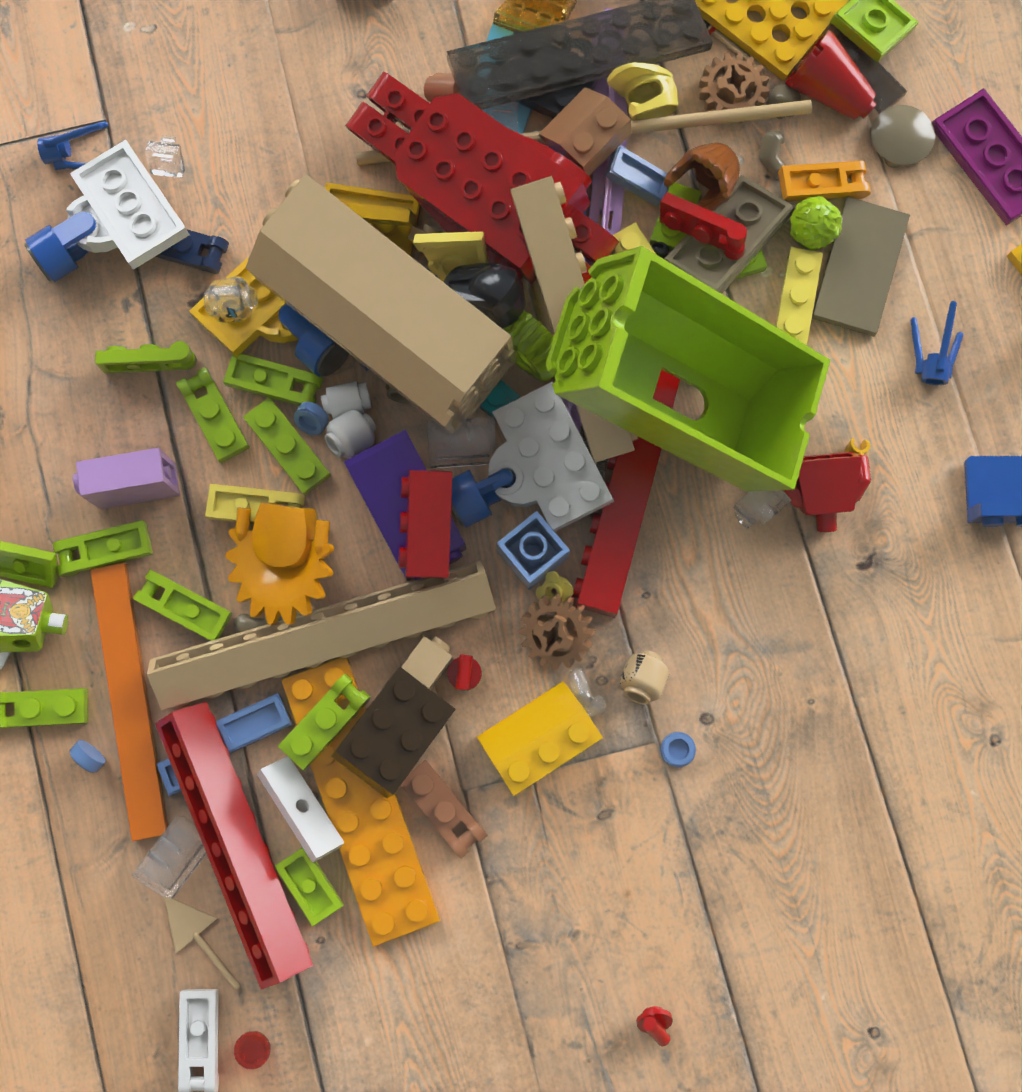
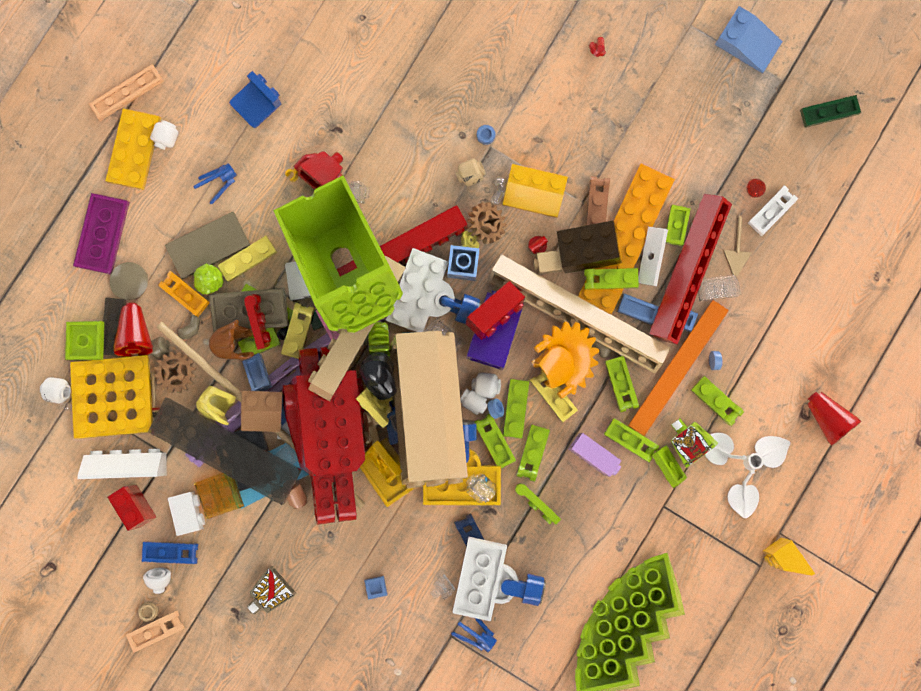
camera: 135 degrees left, 5 degrees up
none -> medium blue tile [364,576,388,600]

